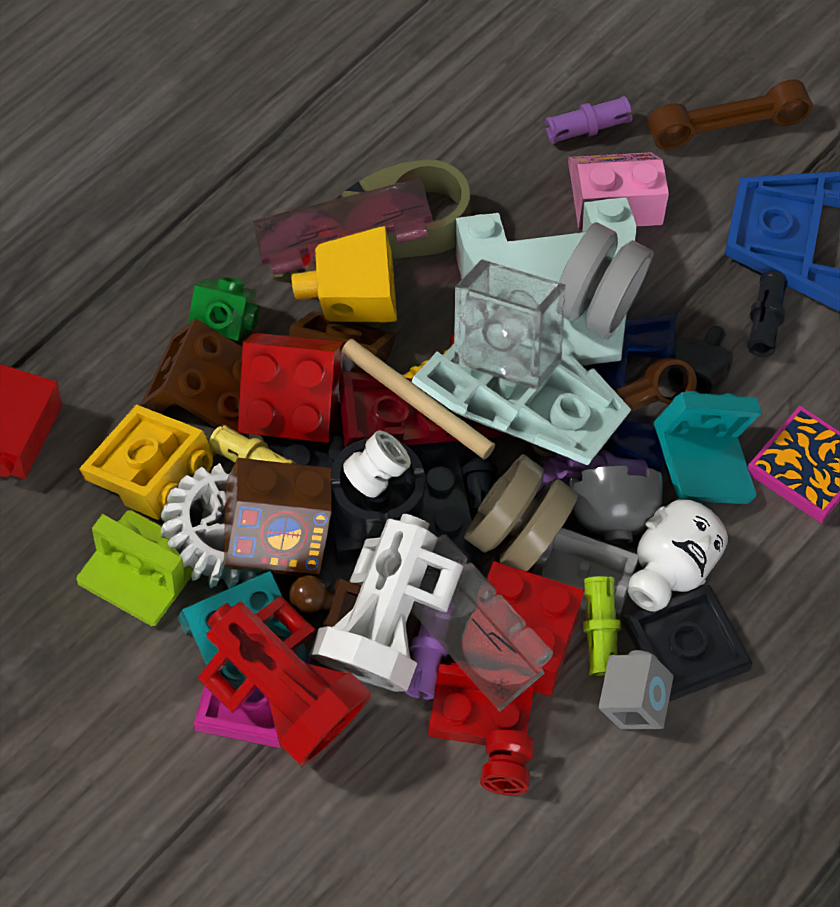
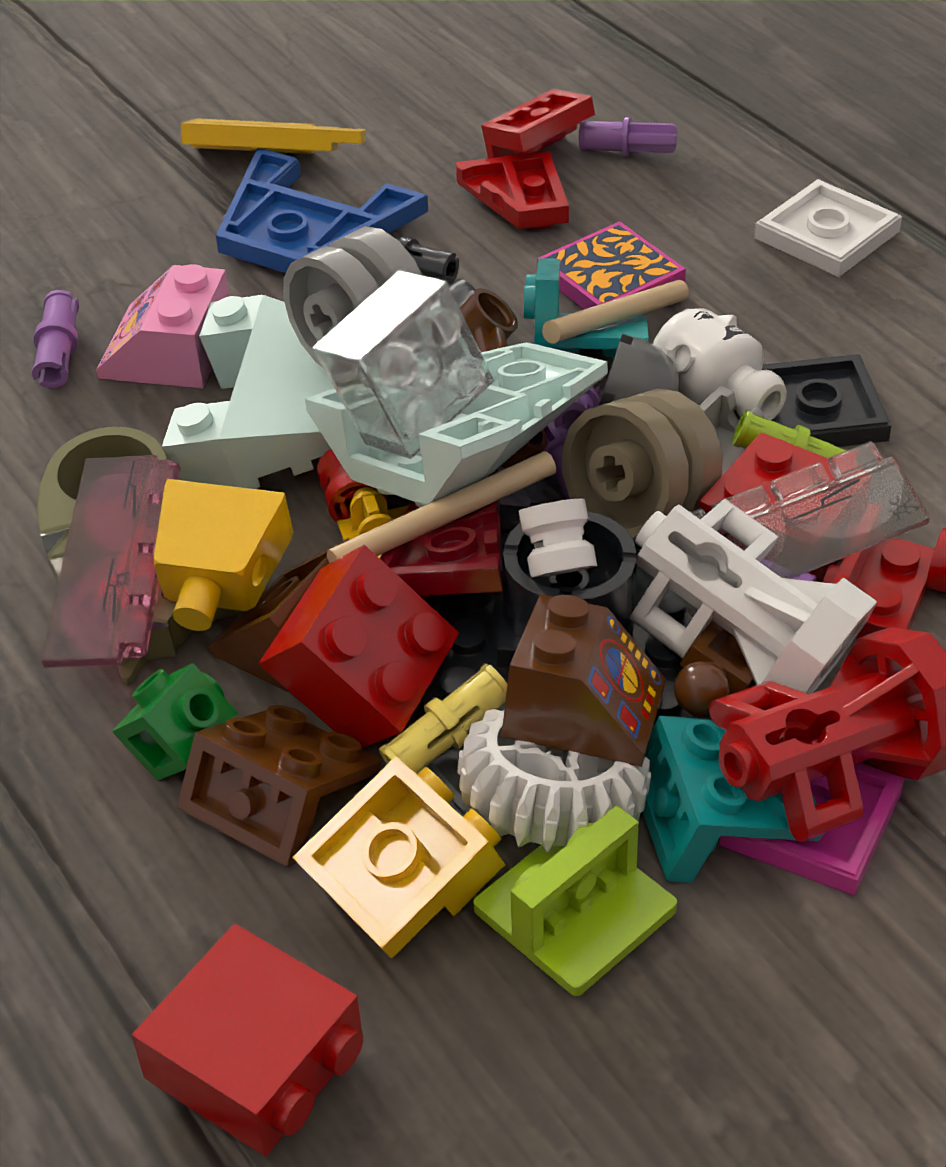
camera: 70 degrees left, 15 degrees down
light grey brick [598,650,674,729] -> none
reddish brown piece [647,79,813,150] -> none
none -> tan bar [542,280,689,344]

